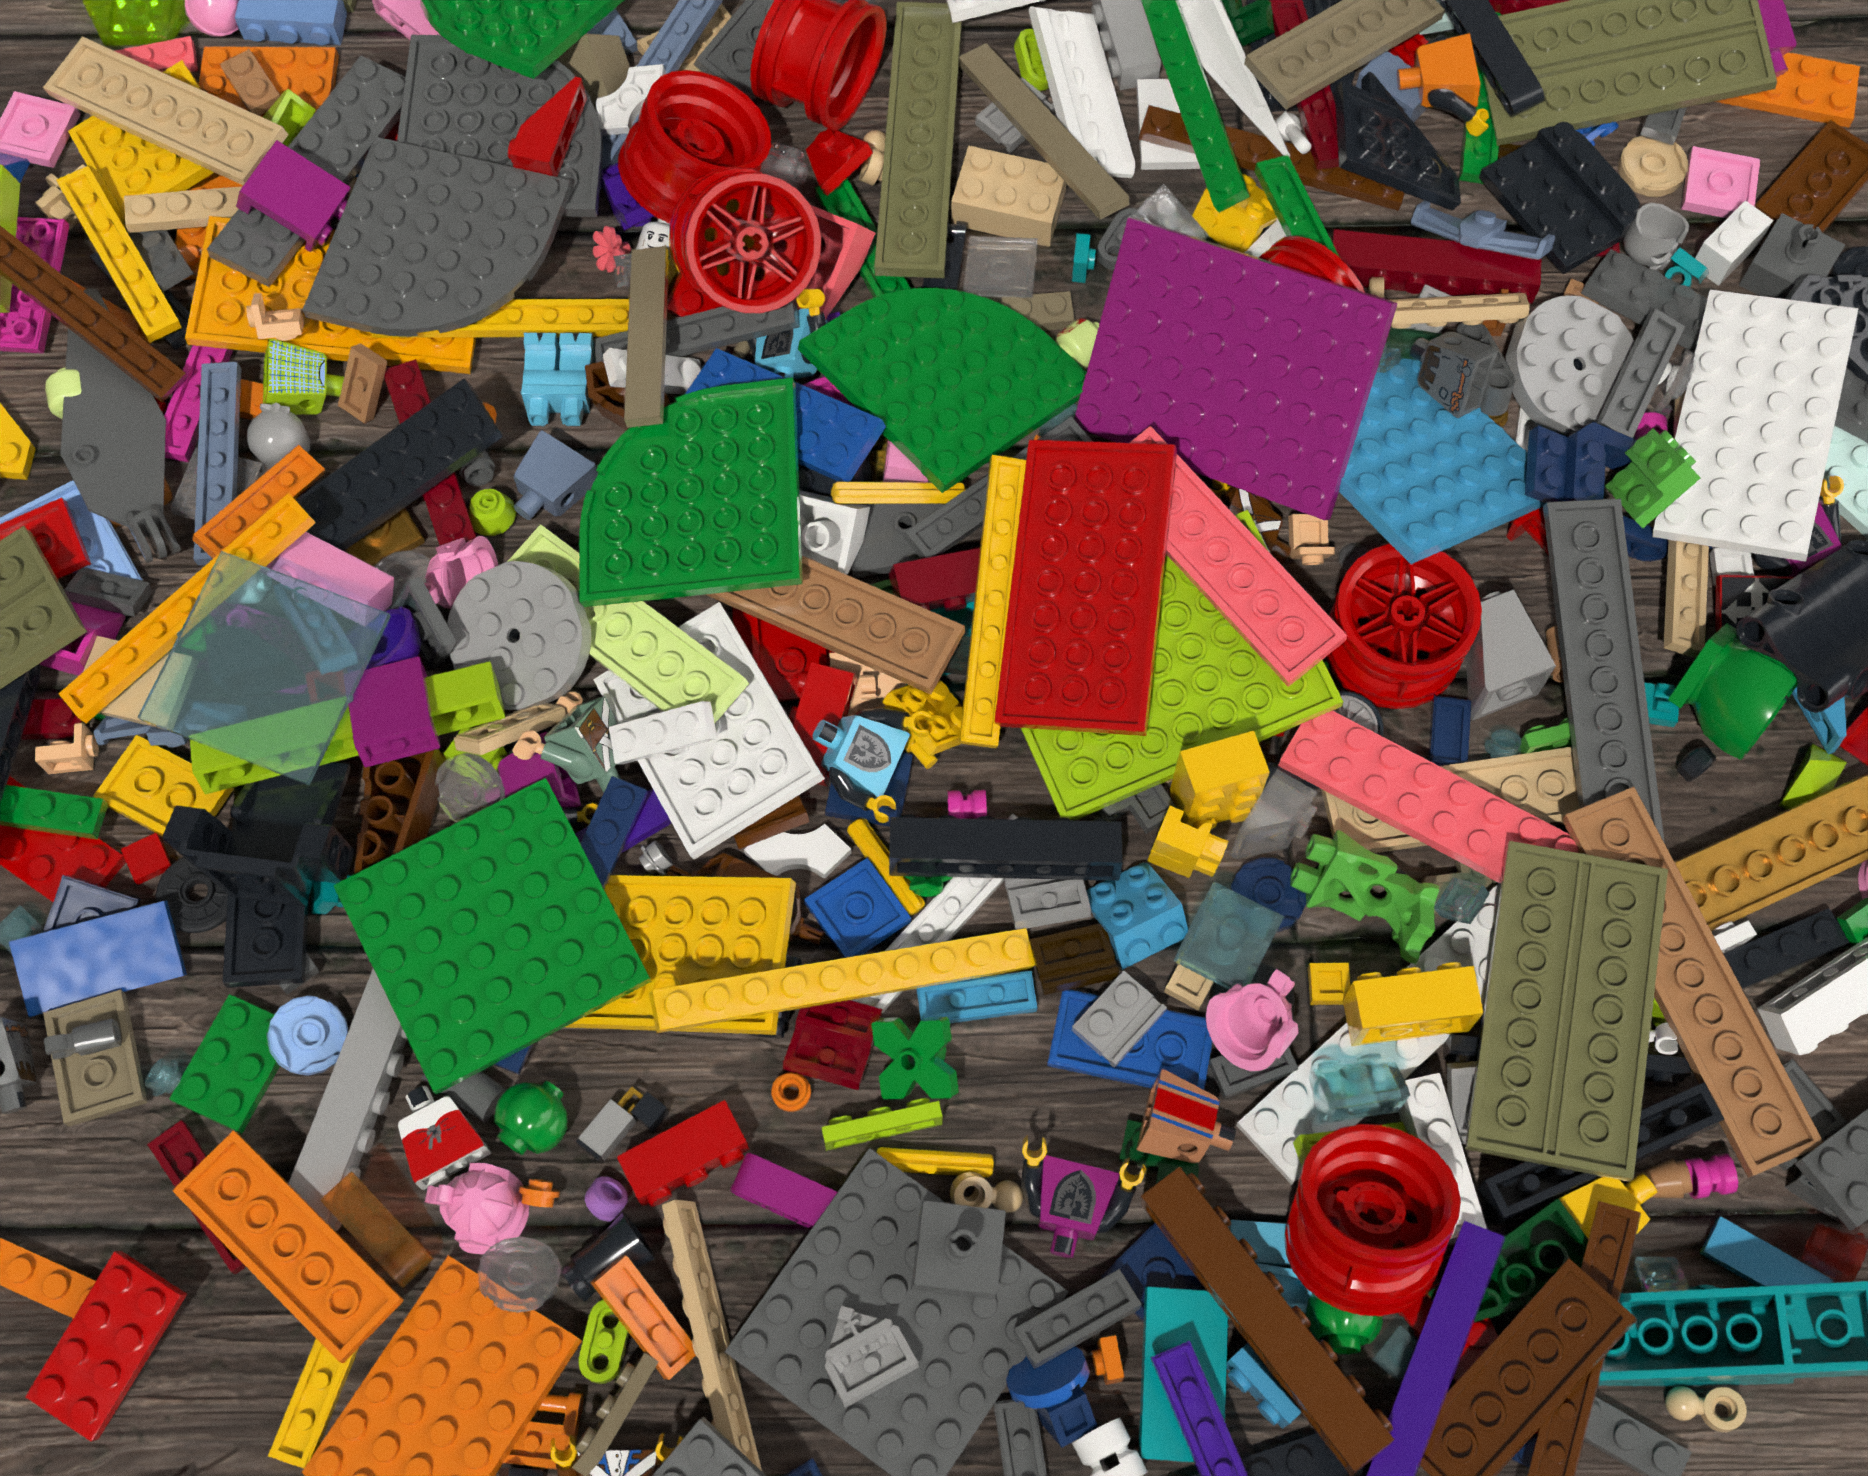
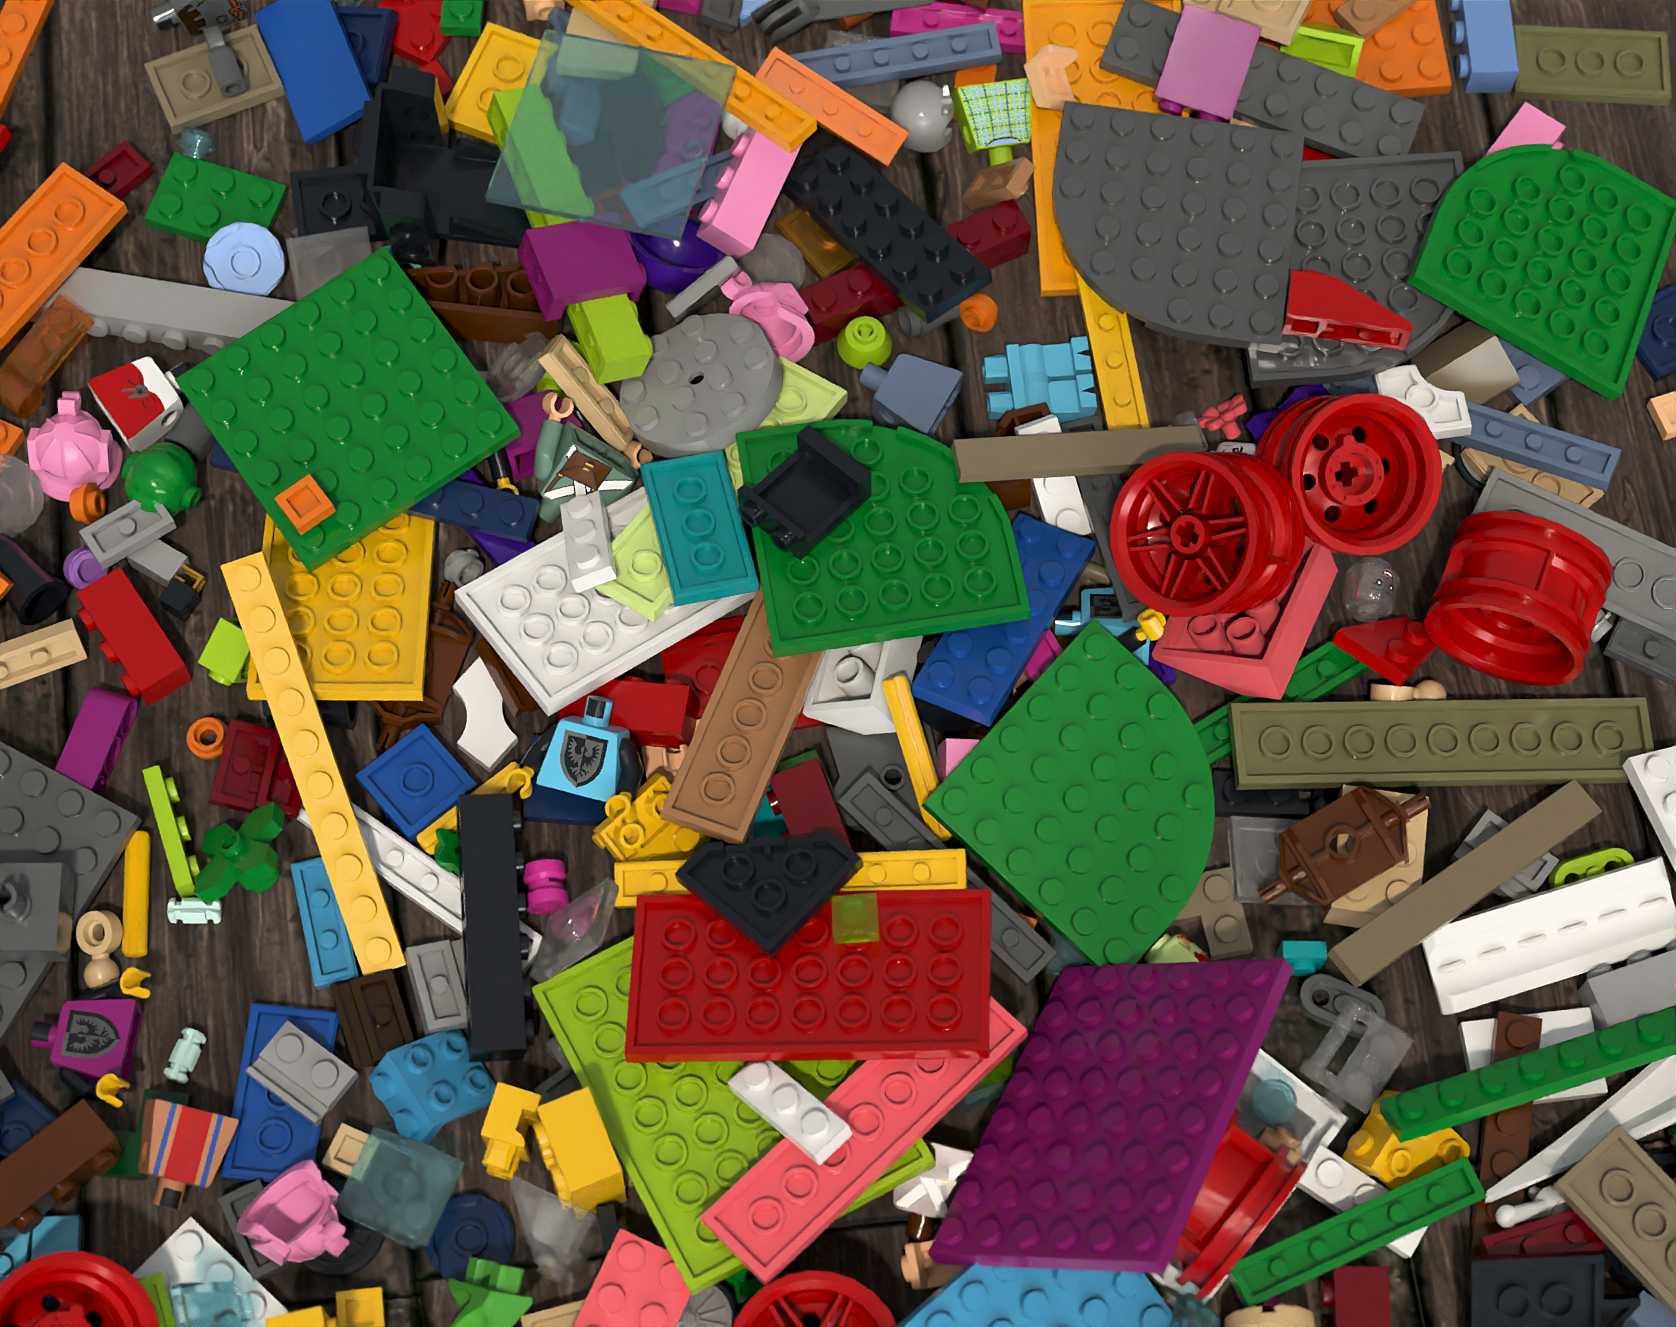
camera: 80 degrees right, 0 degrees up
none -> light grey plate [79,500,177,570]
none -> light aqua piece [164,1027,206,1084]
none -> light aqua piece [167,898,222,923]
none -> lime brick [198,617,250,686]
none -> orange plate [274,474,336,535]
none -> clear tile [286,226,372,301]
none -> clear tile [529,877,619,984]
none -> teal tile [640,450,759,607]
none -> black plate [674,832,864,959]
none -> white plate [728,1061,853,1166]
none -> black panel [737,425,871,560]
none -> clear neon green plate [832,893,880,944]
none -> reddish brown plate [1256,785,1432,911]

